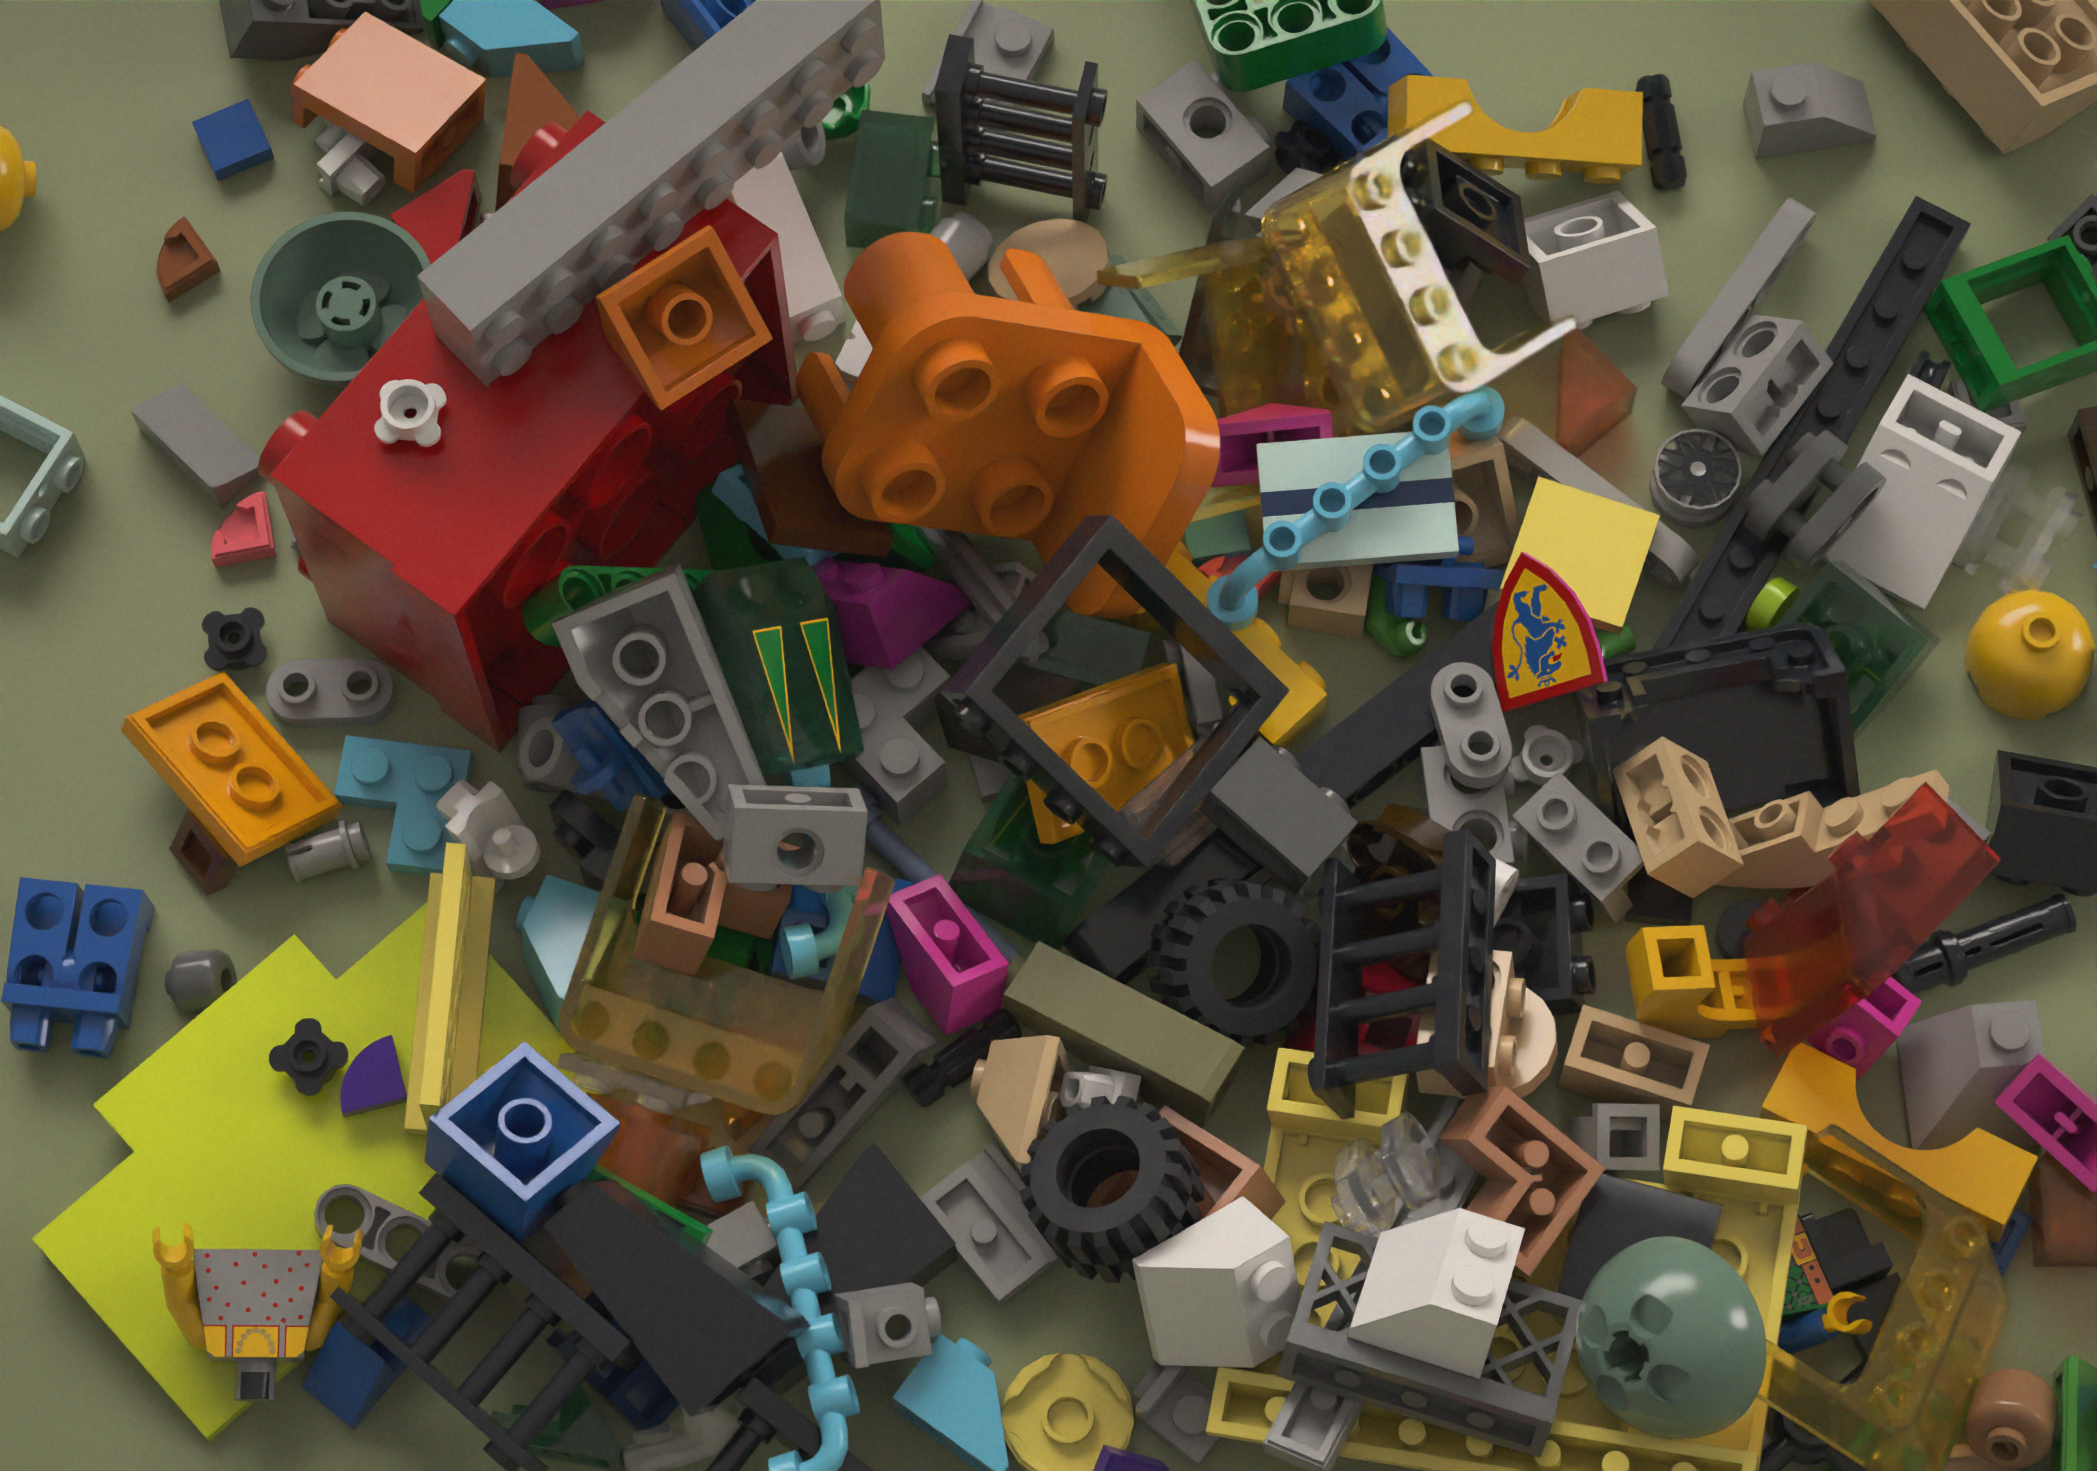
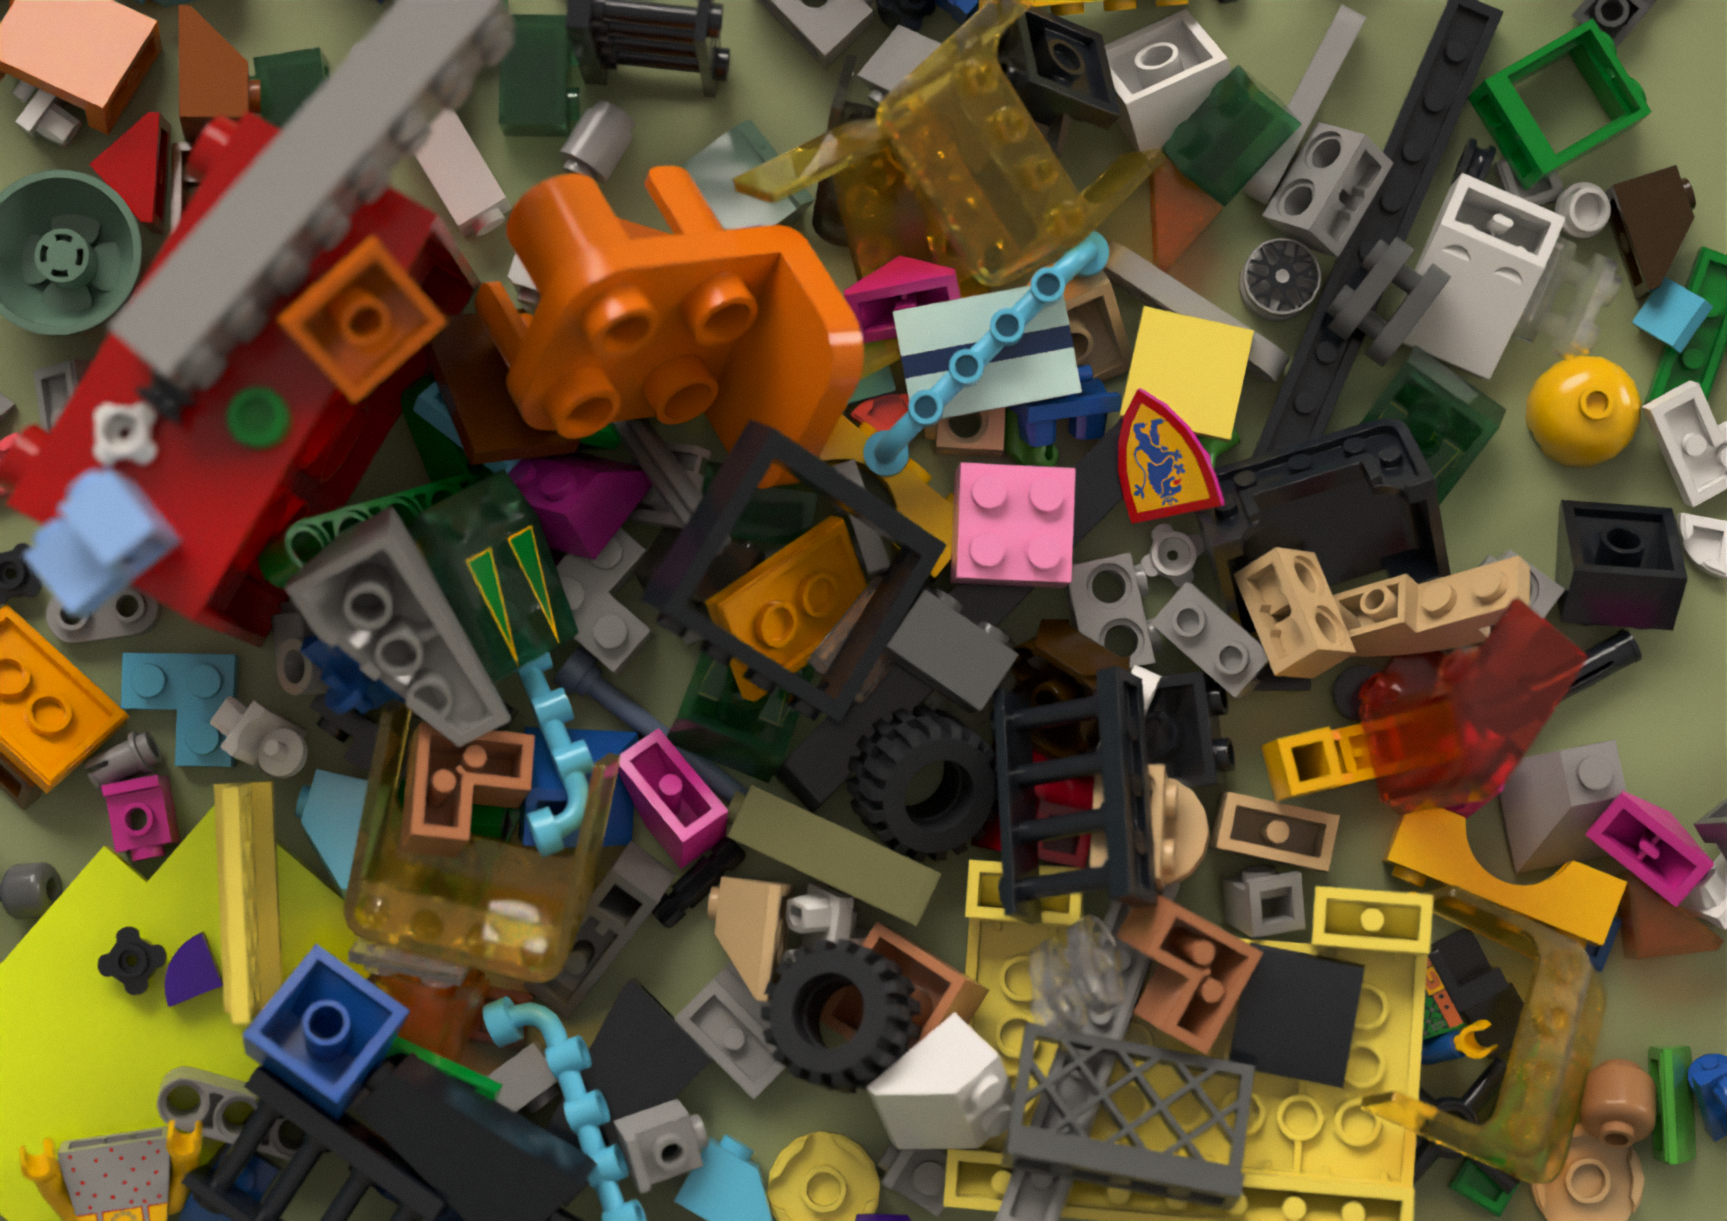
camera: 10 degrees left, 15 degrees up
light grey brick [722,784,868,893] -> none
tan tile [988,218,1112,311] -> none
white slope [1347,1208,1525,1379] -> none
light grey plate [1429,662,1512,789] -> none
sand green piece [1576,1236,1767,1439] -> none
lime tile [1745,576,1801,631] -> none
none -> light blue brick [23,468,182,619]
none -> dark pink brick [101,775,181,862]
none -> black bush [134,367,199,426]
none -> green tile [226,386,291,450]
none -> bright pink brick [950,463,1075,588]
none -> clear green brick [1161,65,1302,207]
none -> white plate [1555,182,1611,238]

